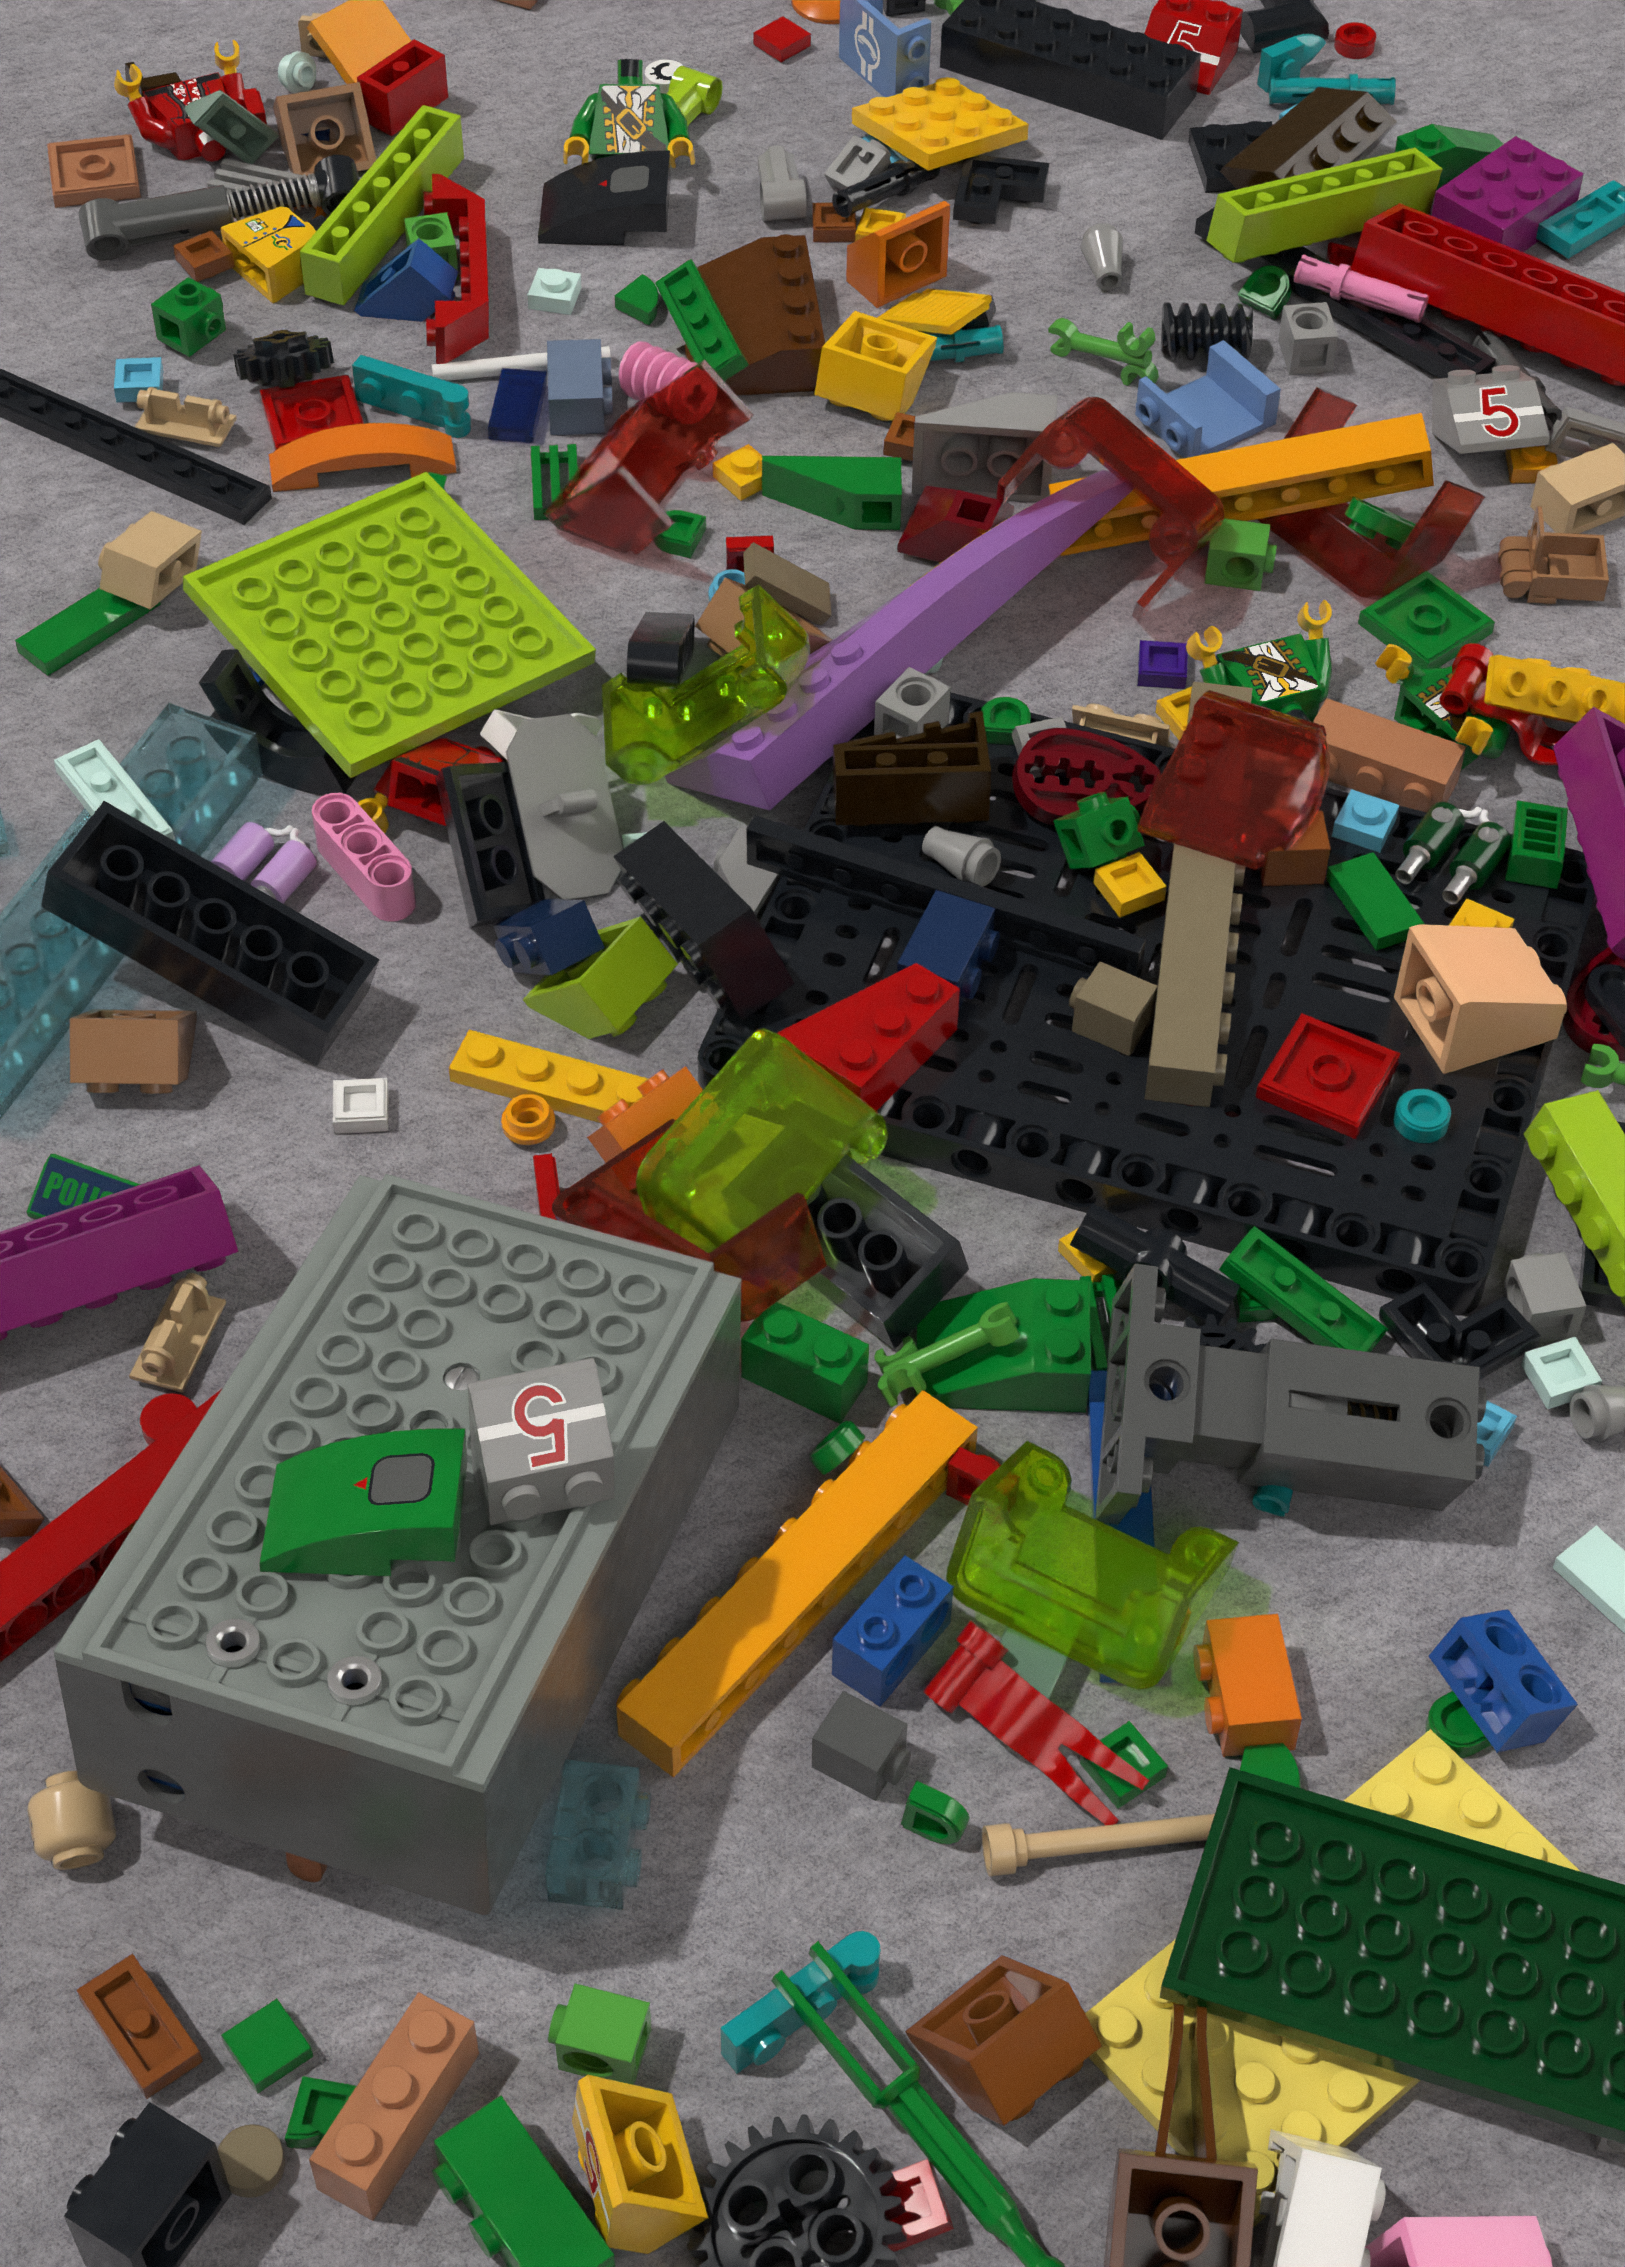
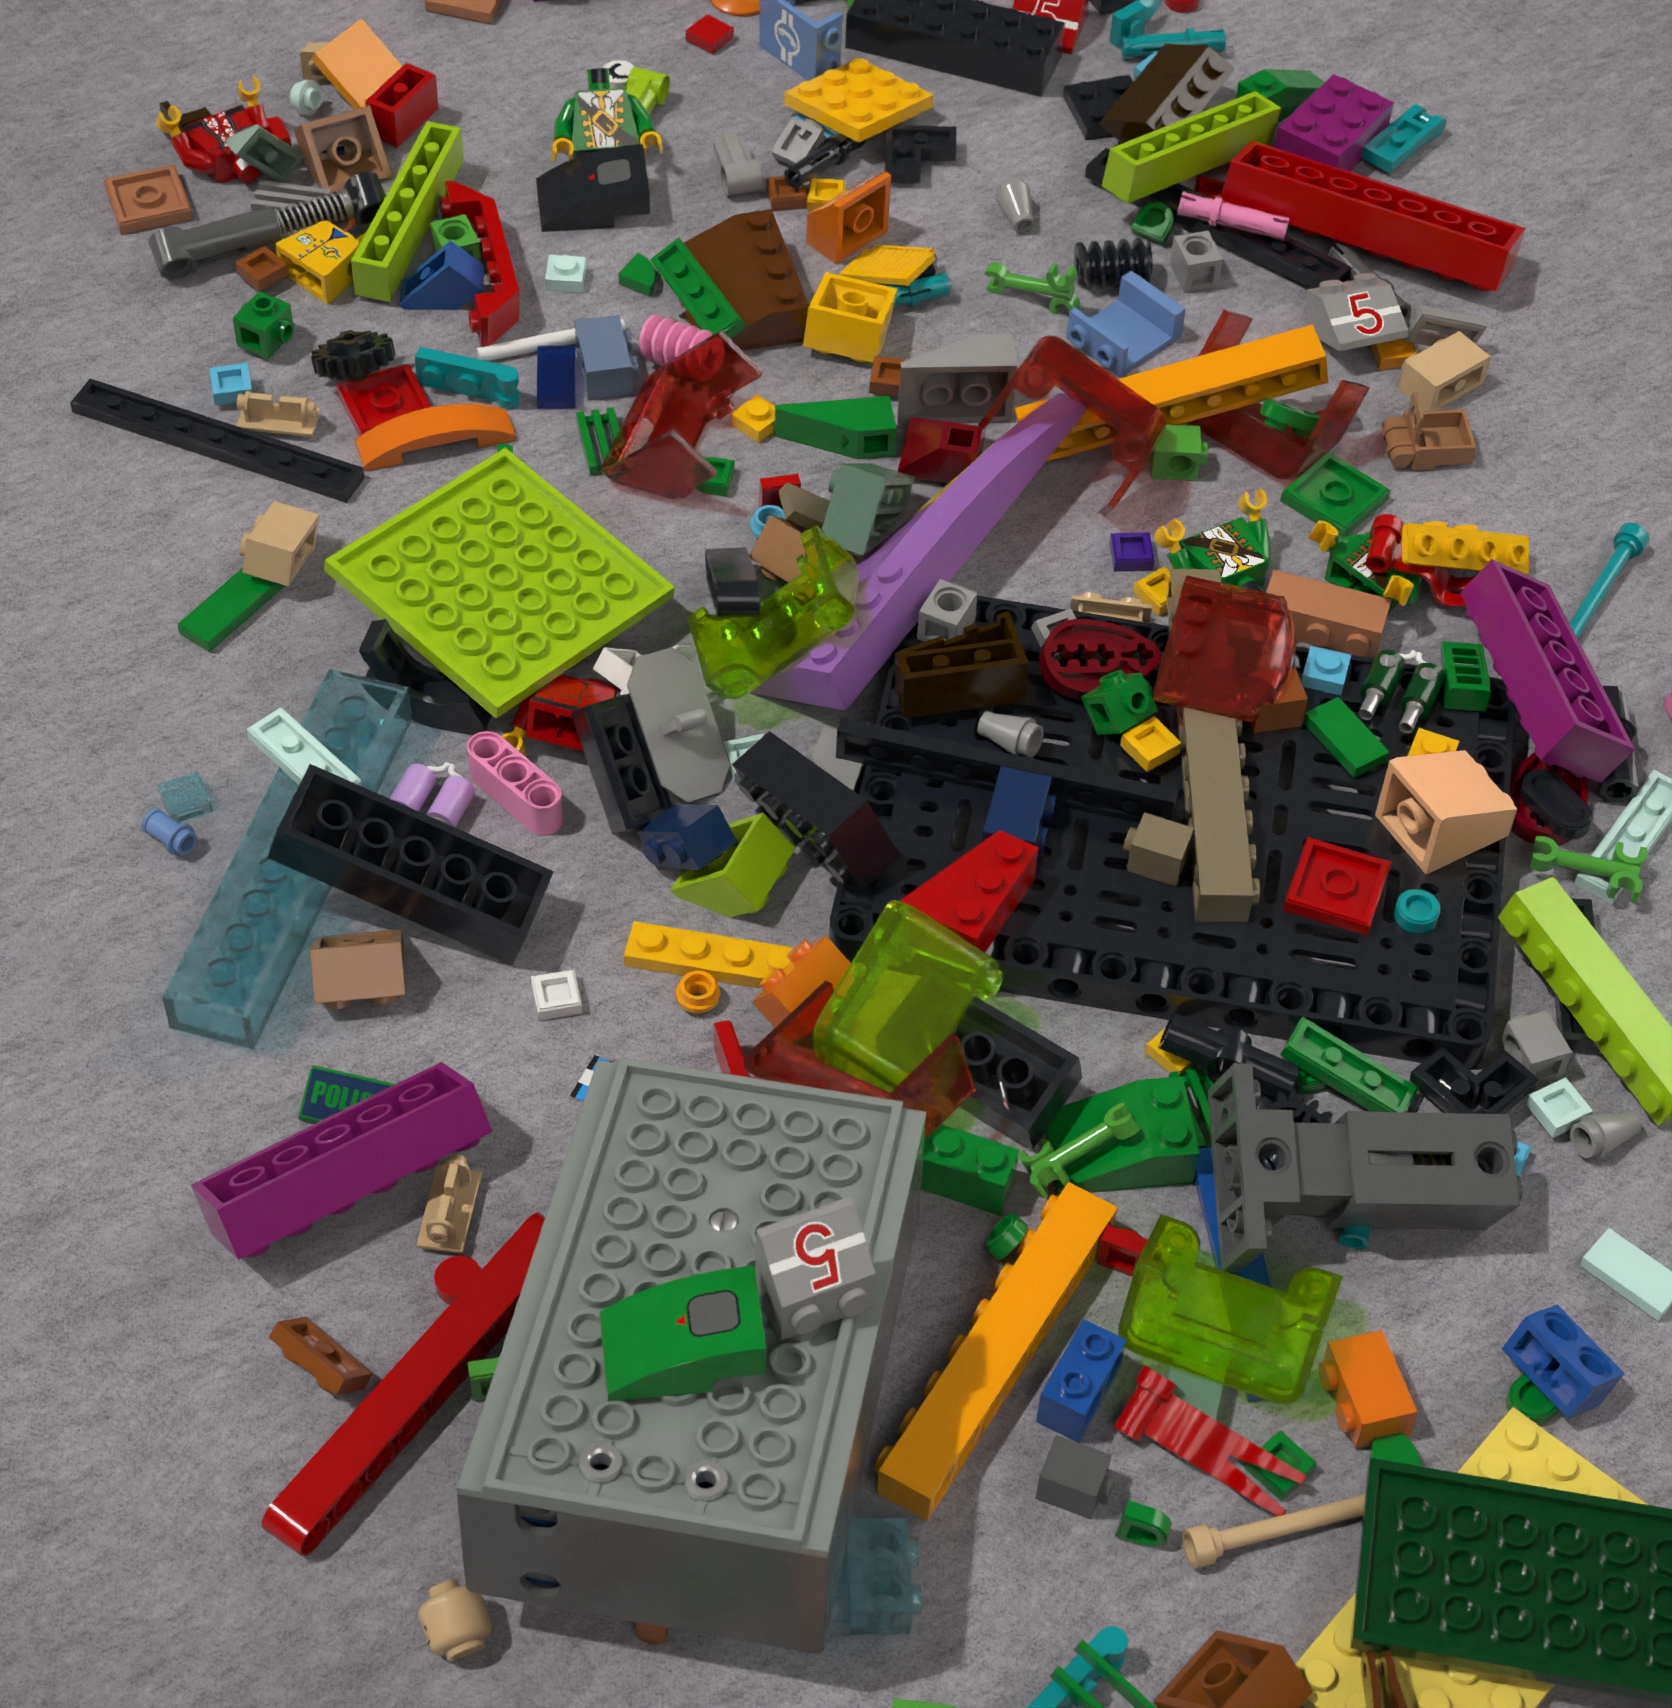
camera: 10 degrees left, 0 degrees up
green tile [981,697,1031,745] -> none
none -> sand green wedge [819,463,915,555]

